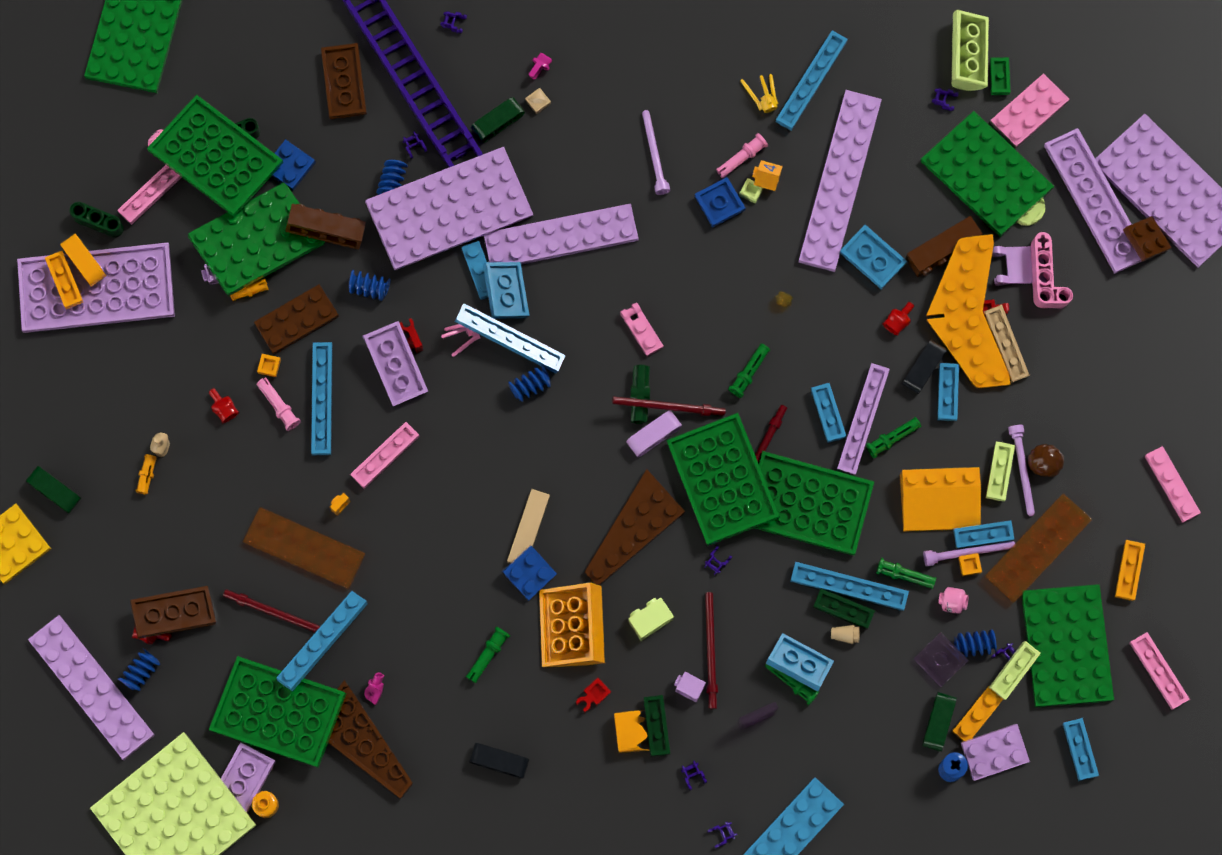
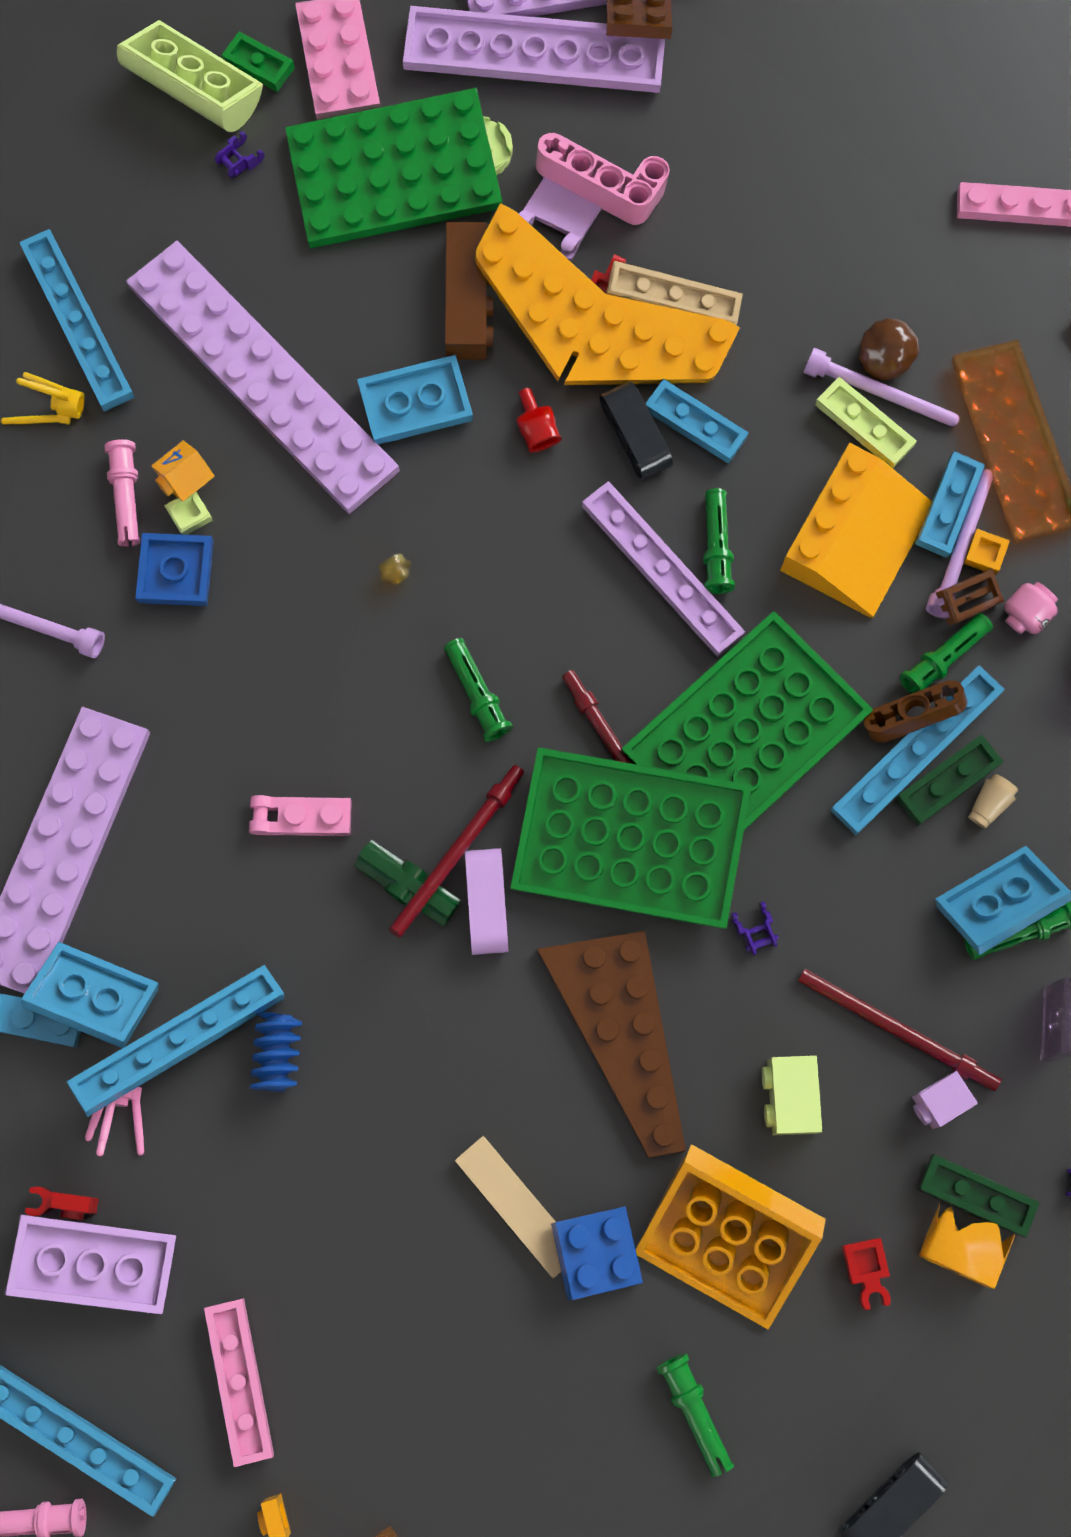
camera: 60 degrees left, 0 degrees up
dark azure plate [811,383,846,443] -> none
none -> reddish brown beam [864,680,967,743]
none -> reddish brown tile [936,569,1004,625]

